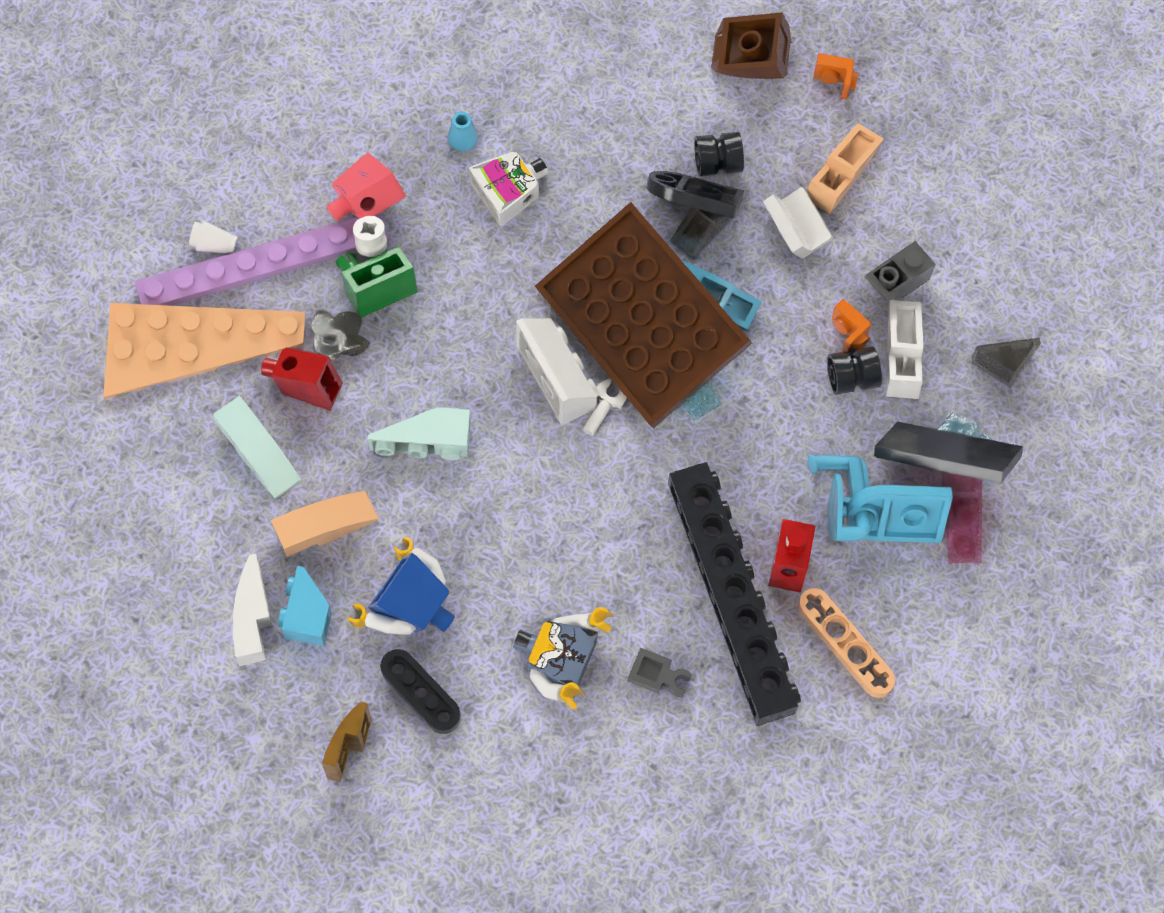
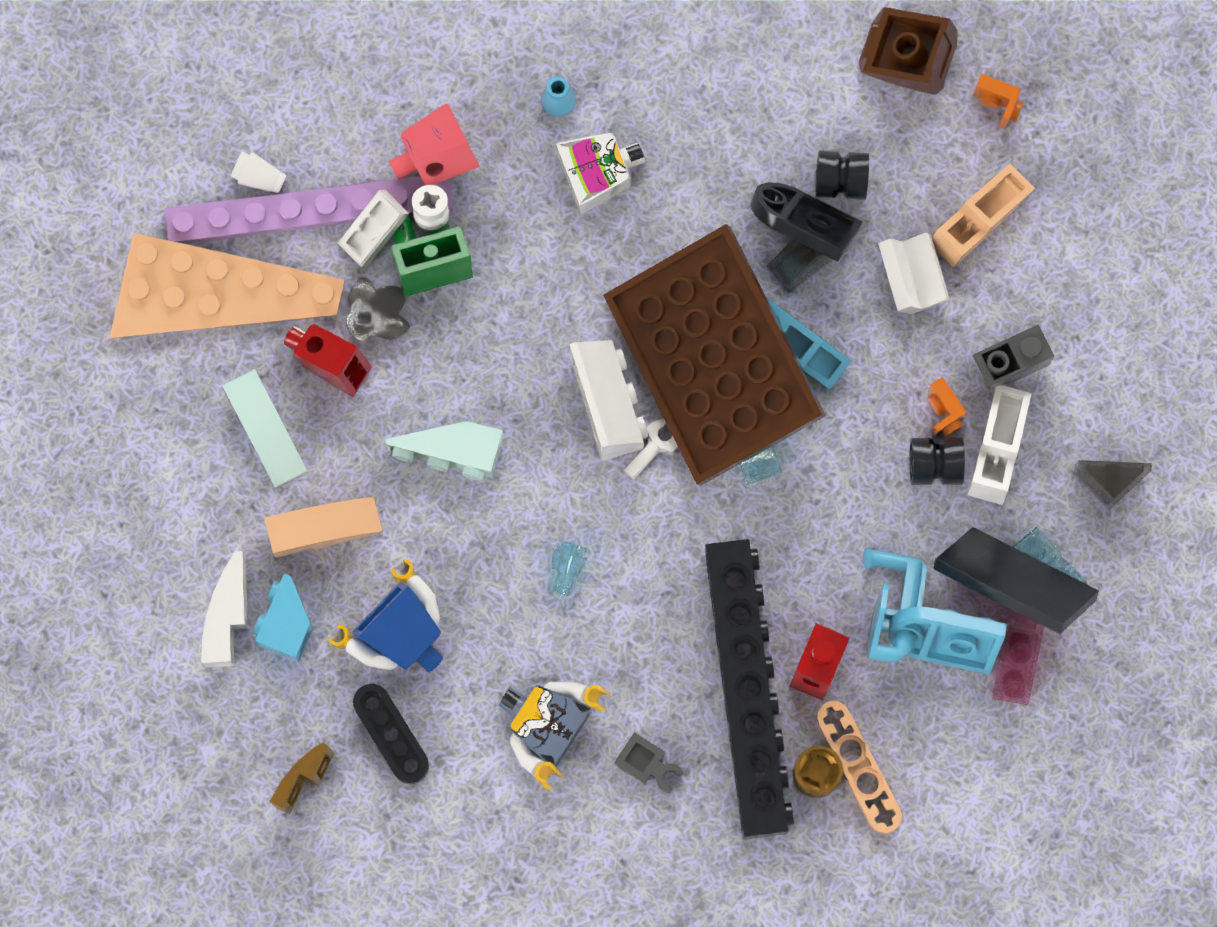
camera: 15 degrees right, 10 degrees up
none -> white plate [338,190,409,267]
none -> clear light blue cone [548,540,588,596]
none -> pearl gold wheel [792,745,843,798]

